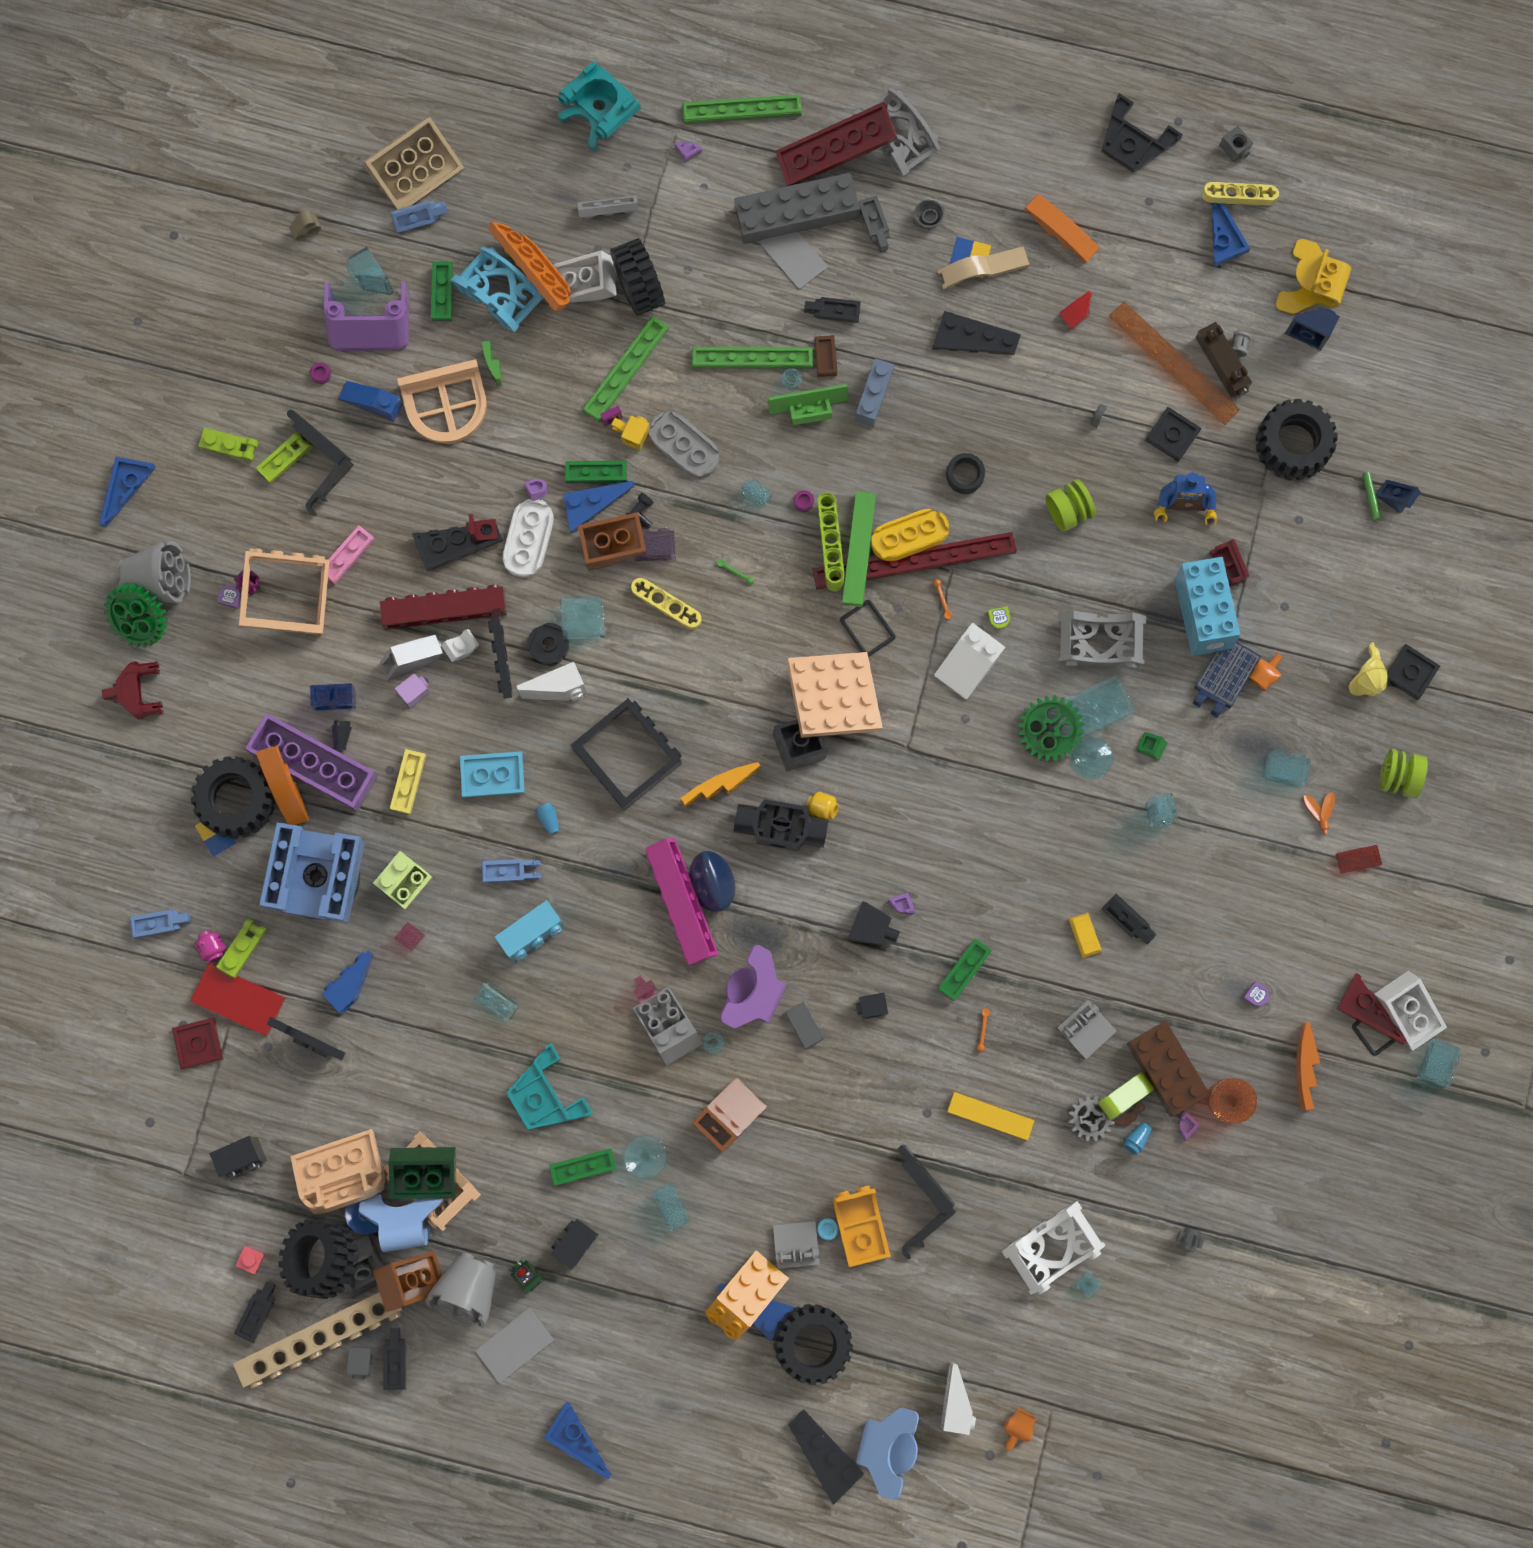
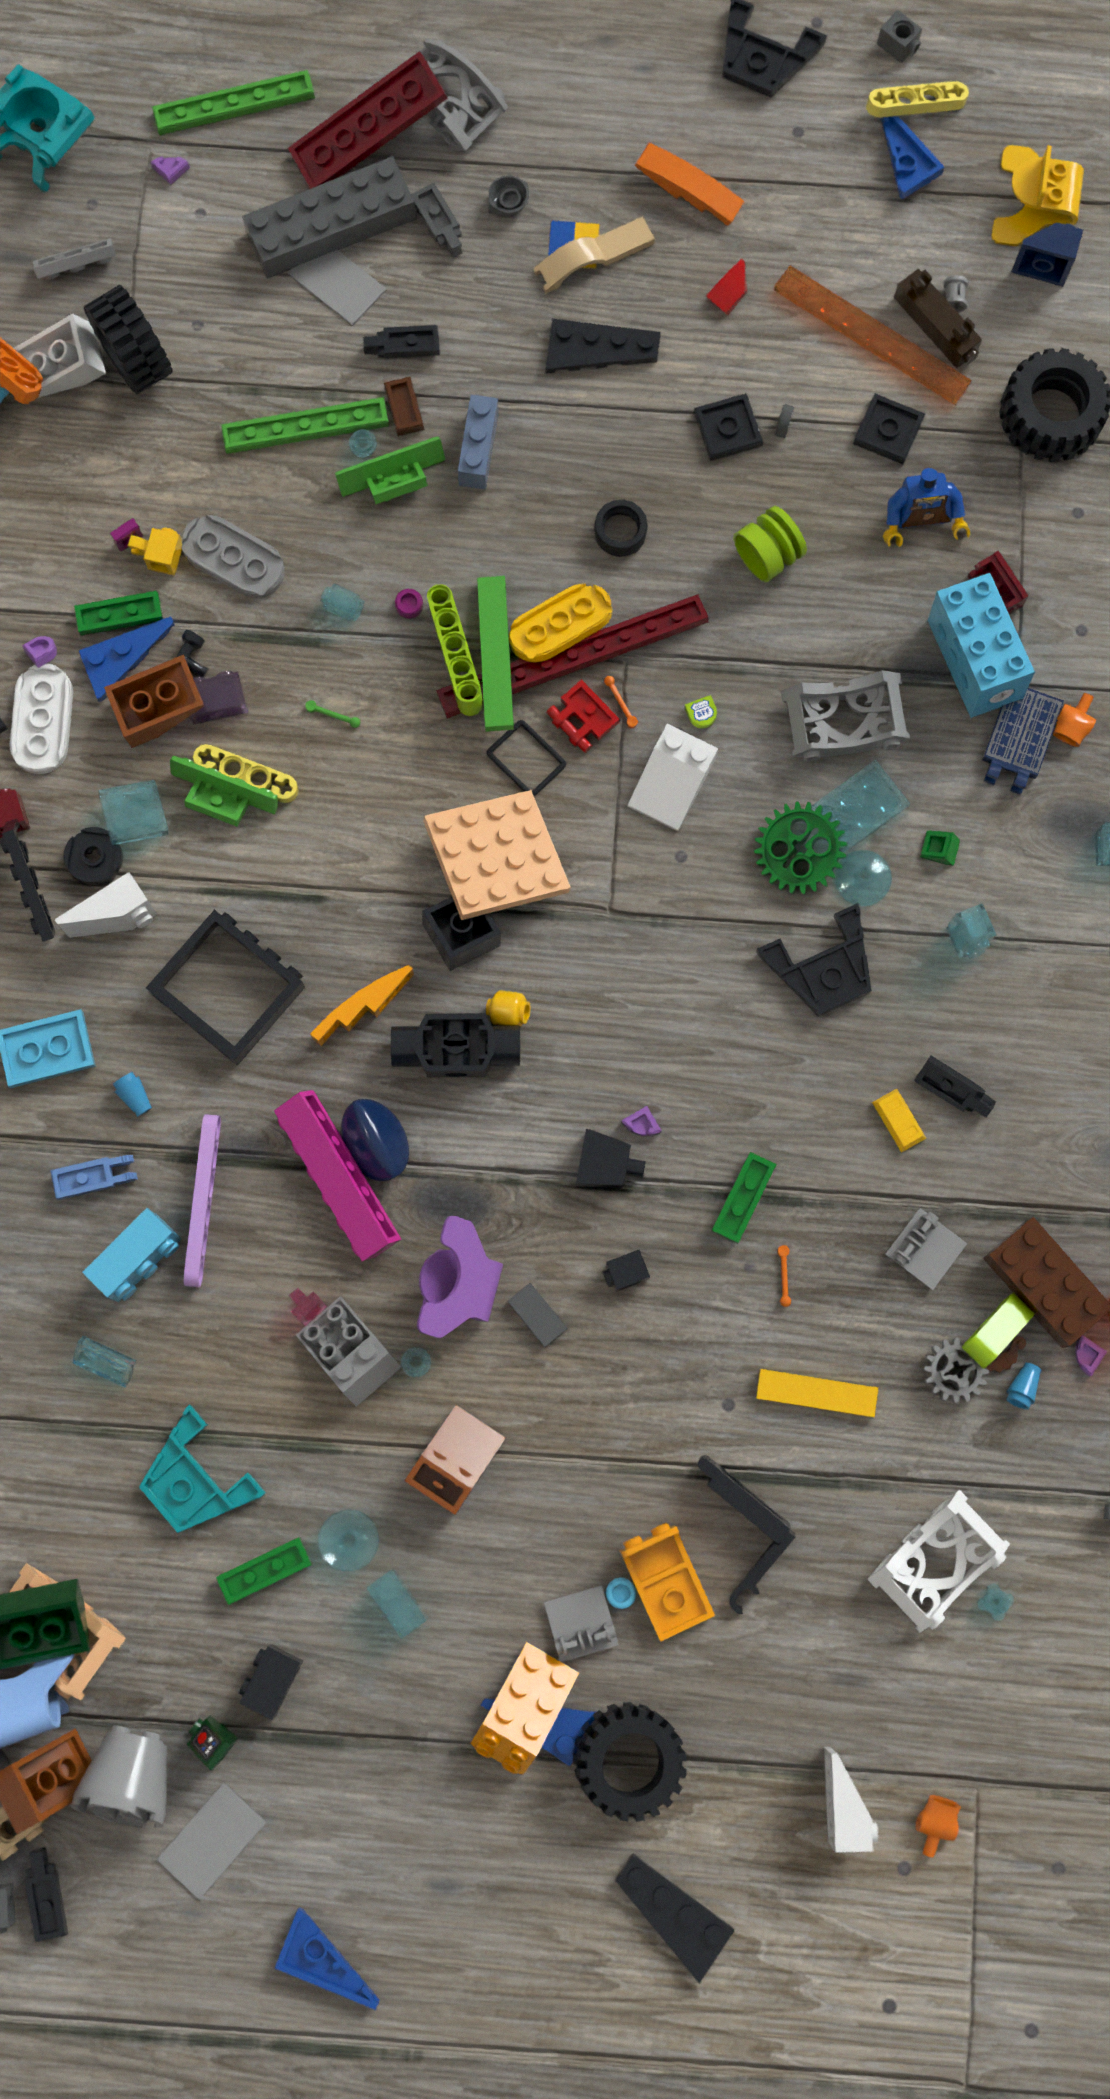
camera: 10 degrees left, 0 degrees up
bright green tile [582,316,669,423] -> none
light blue piece [856,1408,919,1500] -> none
none -> bright green bracket [170,756,278,827]
none -> lavender beam [184,1114,221,1287]
none -> red plate [546,679,620,753]
none -> black tile [694,393,763,461]
none -> black wing [756,903,872,1017]

